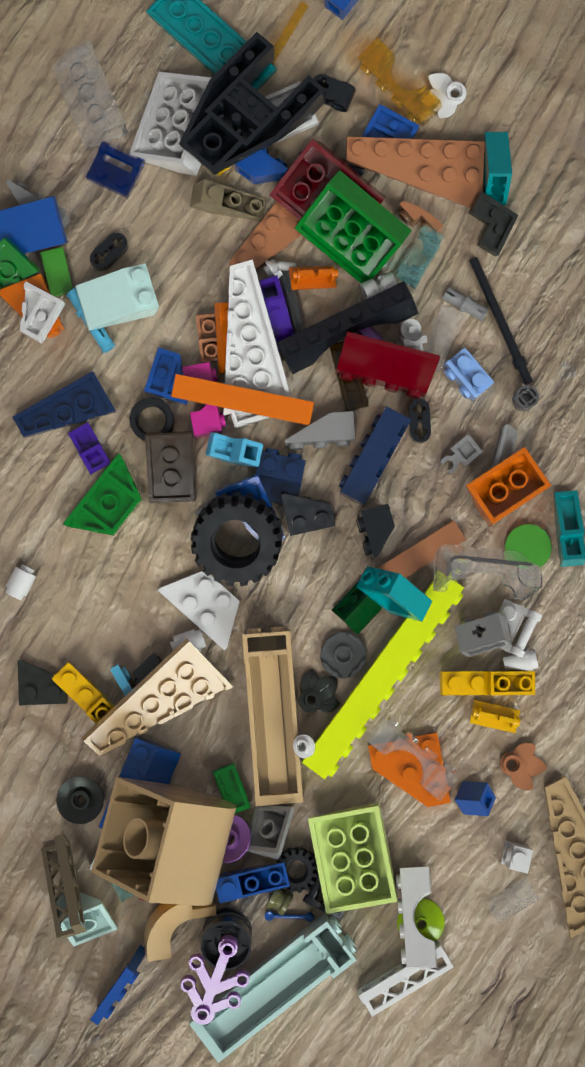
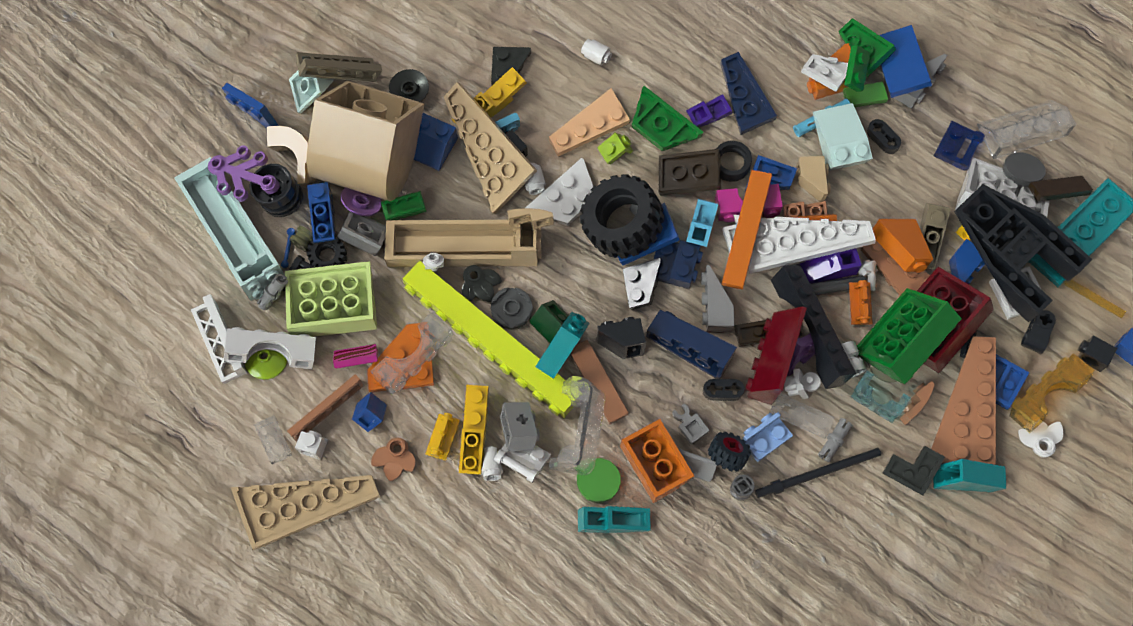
camera: 95 degrees right, 15 degrees down
none -> light grey pin [257,274,288,311]
none -> nougat tile [287,374,363,441]
none -> dark pink tile [333,344,378,369]
none -> tan slope [507,208,554,229]
none -> light nougat wing [549,88,630,157]
none -> lime bracket [597,132,633,165]
none -> black wheel [708,431,751,472]
none -> tan slope [796,156,831,202]
none -> green plate [844,45,870,92]
none -> orange slope [872,219,933,273]
none -> dark grey tile [1003,152,1046,187]
none -> dark brown tile [1028,176,1093,202]
none -> black brick [1077,335,1118,372]

